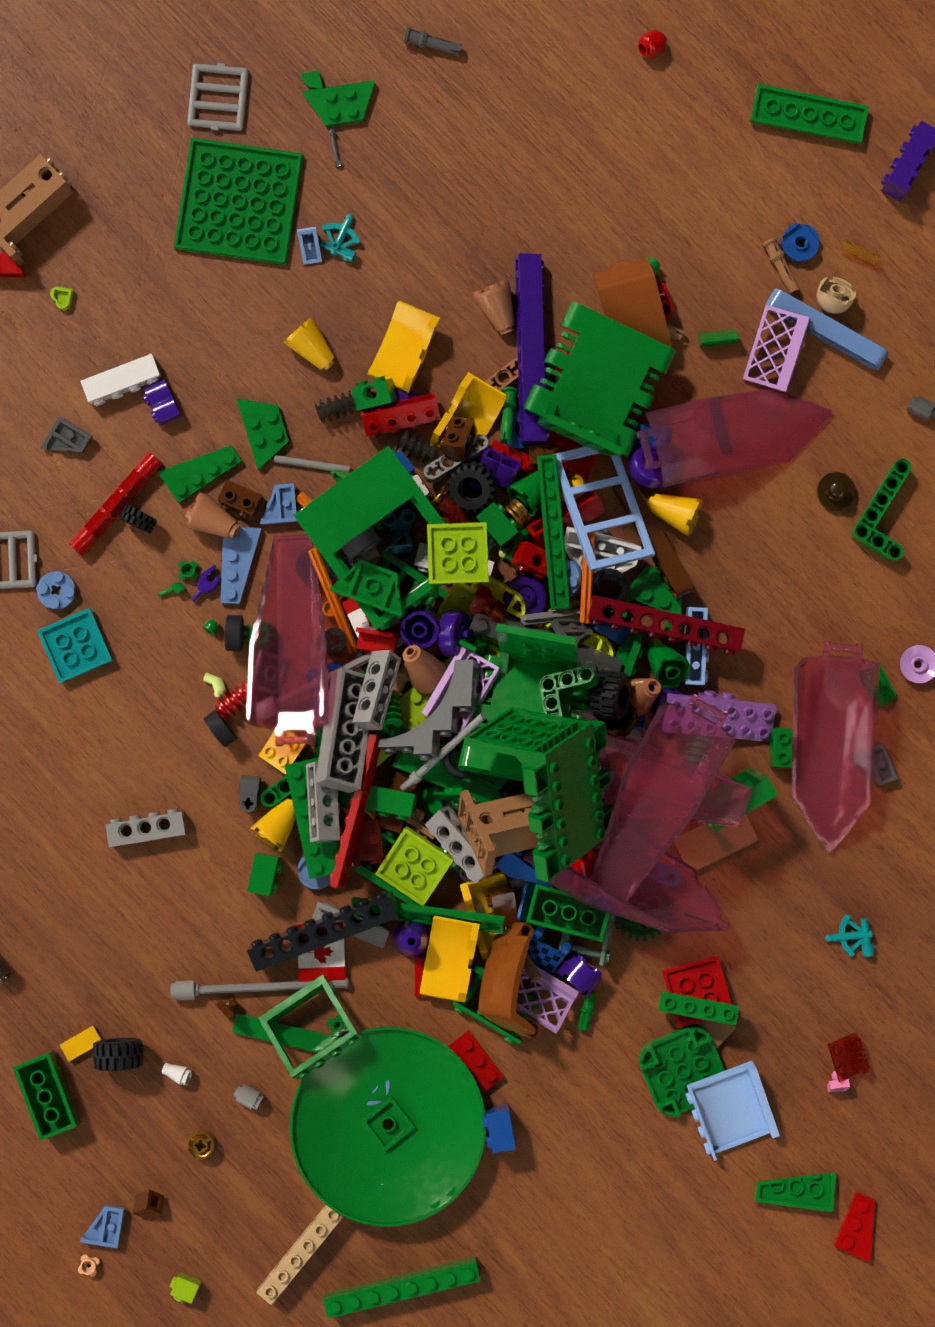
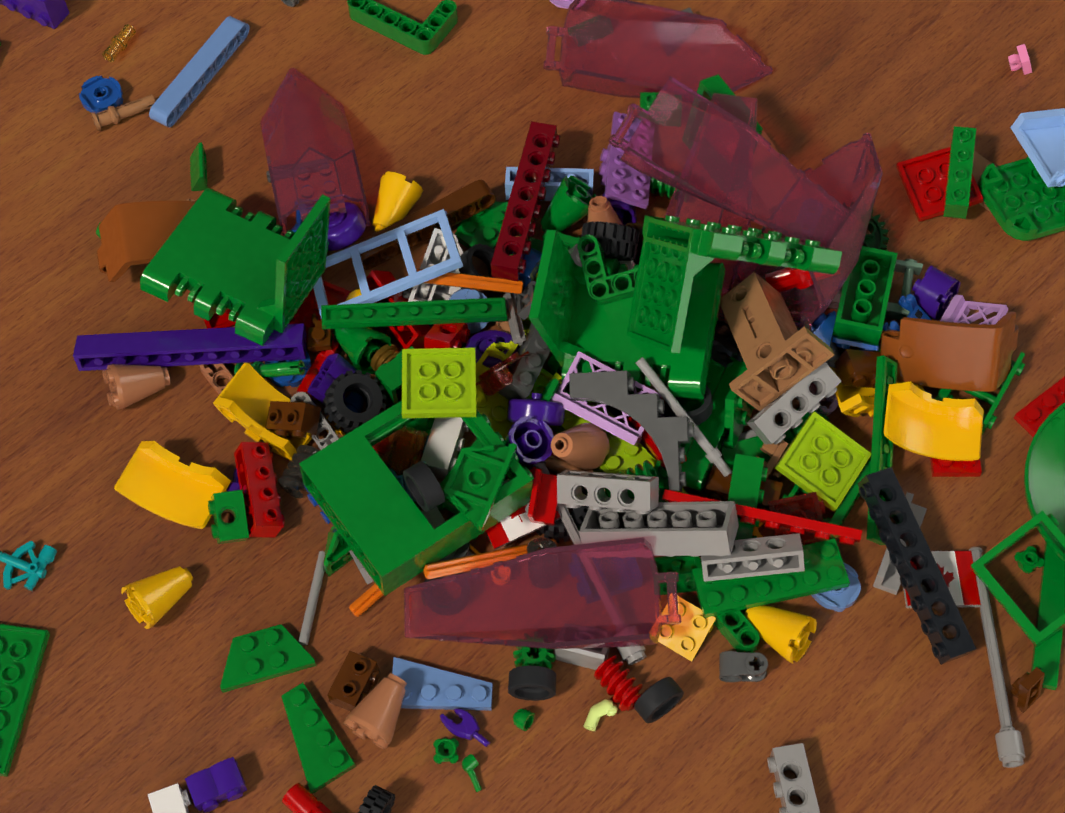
camera: 90 degrees left, 25 degrees down
green brick [247,852,284,896] -> none
medium blue wing [260,483,298,525] -> none
light blue slope [297,227,322,265] -> none
clear smoke piece [314,390,356,424] -> none
dark purple cone [394,921,431,957] -> none
green axle [577,993,598,1031] -> none
lavender fence [743,305,811,392] -> none
tan cylinder [816,277,856,314] -> none
dark brown plate [817,472,856,510] -> none
teal piece [825,914,875,957] -> none
clear red hinge [828,1033,870,1082] -> none

